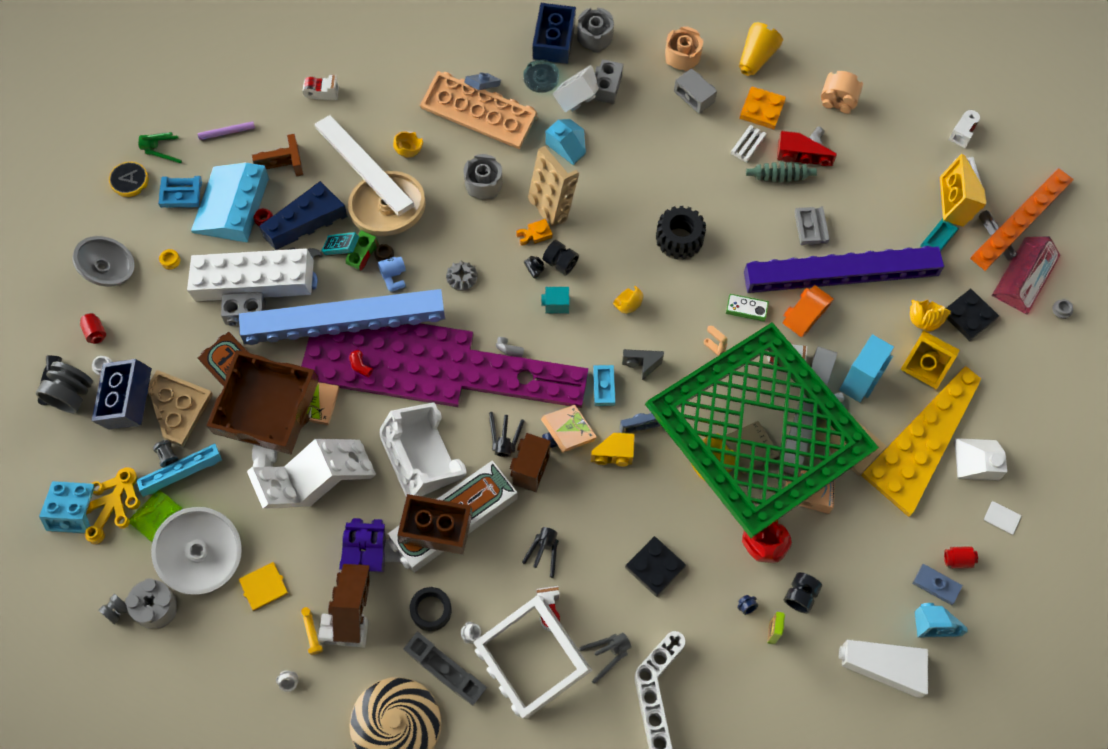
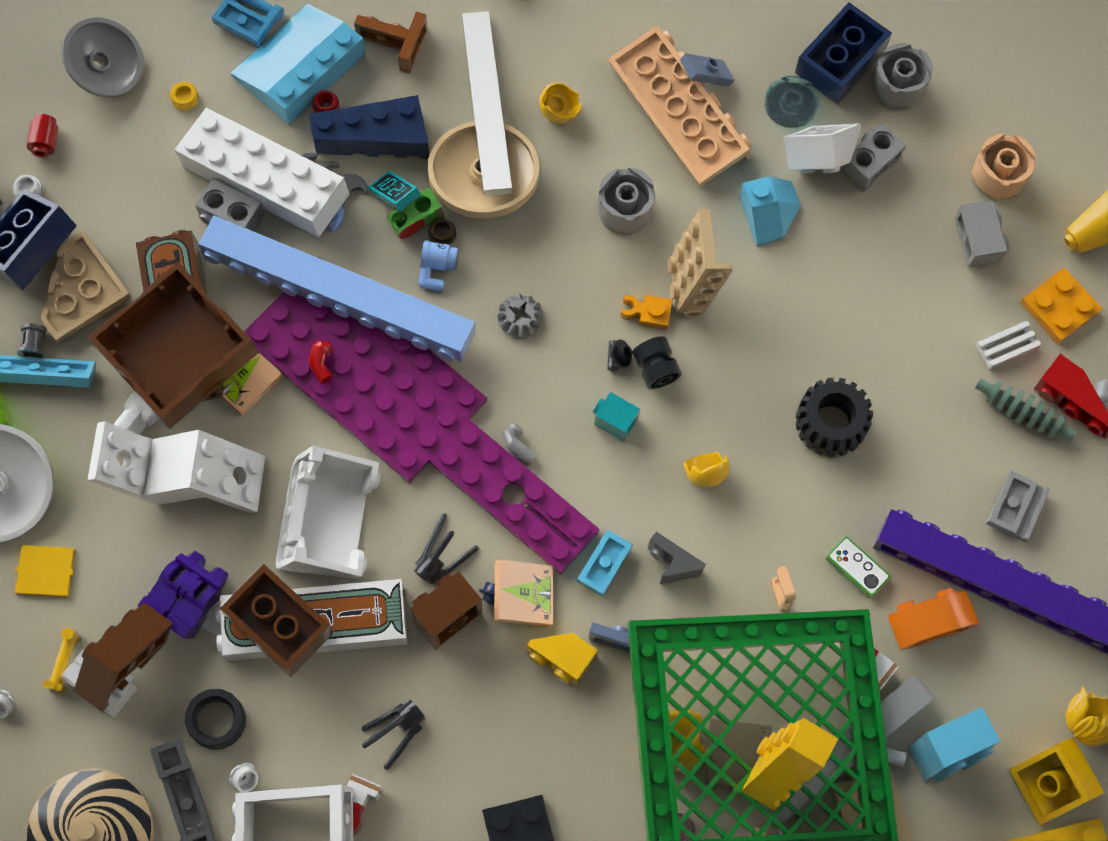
camera: 30 degrees right, 5 degrees up
none -> yellow wedge [741,718,838,811]

